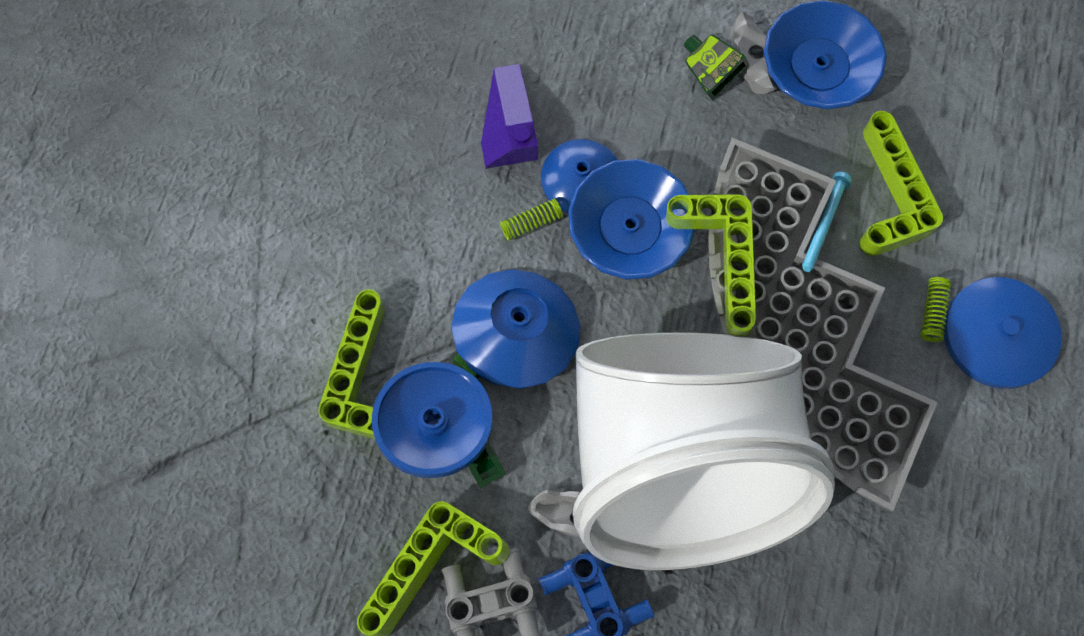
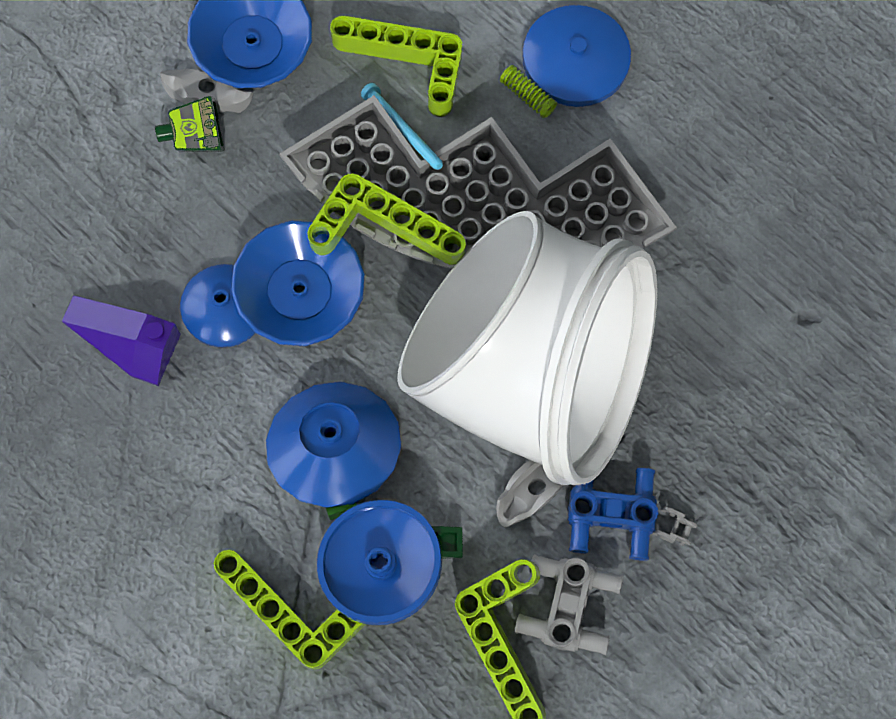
camera: 65 degrees left, 0 degrees up
lime piece [500,198,563,241] -> none

